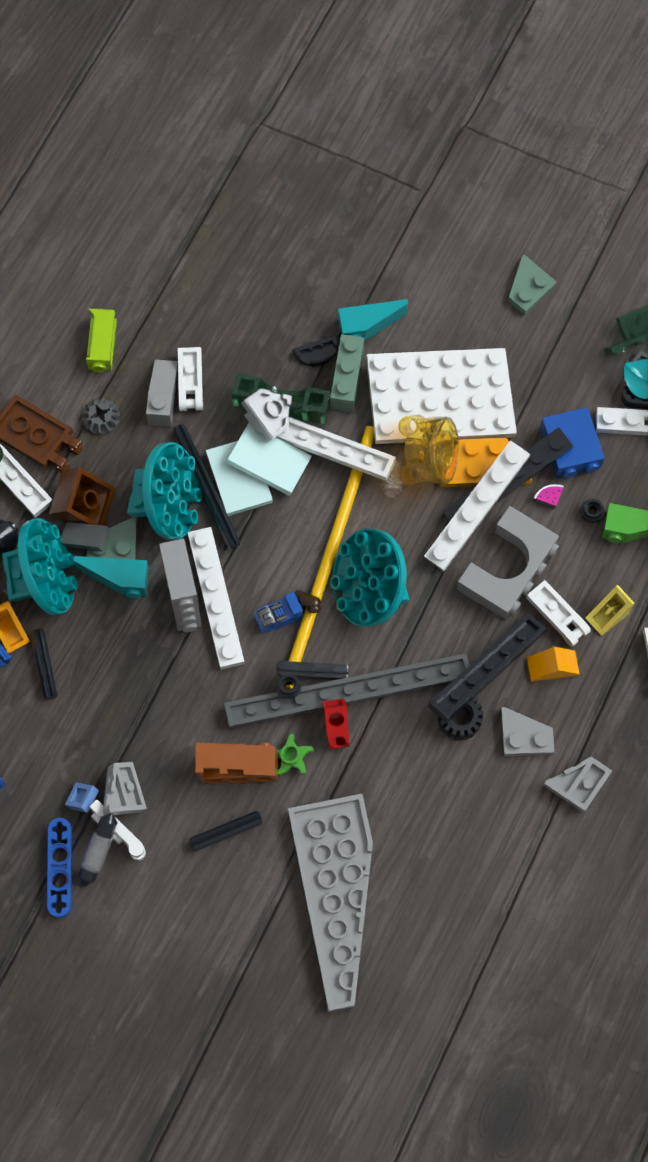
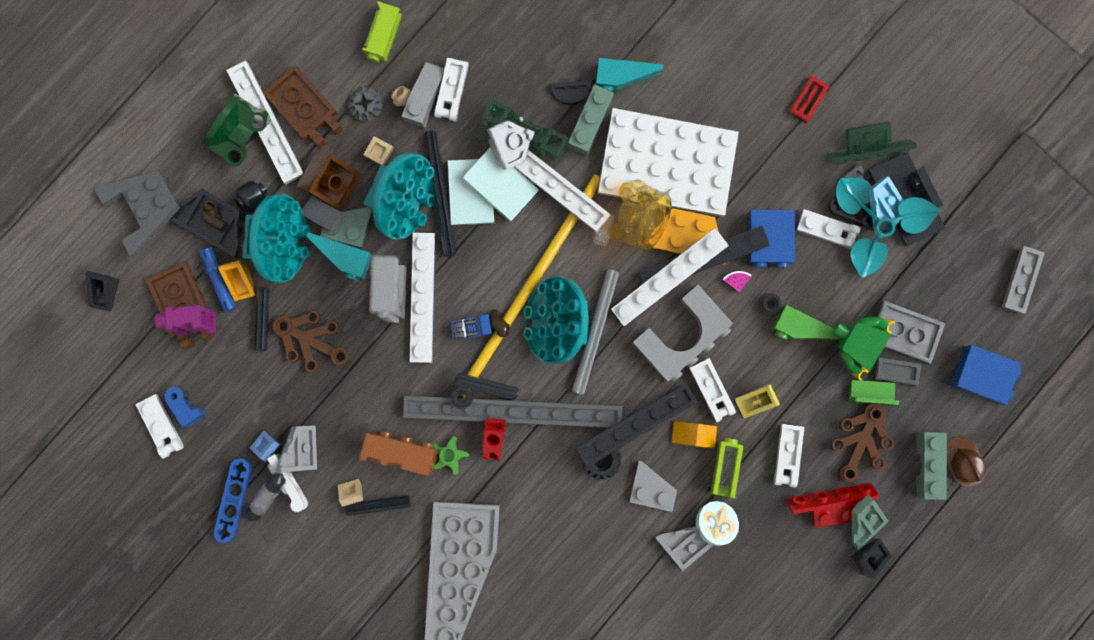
camera: 15 degrees right, 15 degrees up
sand green wing [508,254,557,315] -> none
none -> reddish brown plant [272,311,350,372]
none -> tan plate [338,479,363,507]
none -> tan plate [363,136,394,166]
none -> tan plate [391,86,411,106]
none -> light grey axle [572,269,619,395]
none -> light aqua tile [696,501,739,546]
none -> lime window [710,438,744,498]
none -> red tile [788,75,830,123]

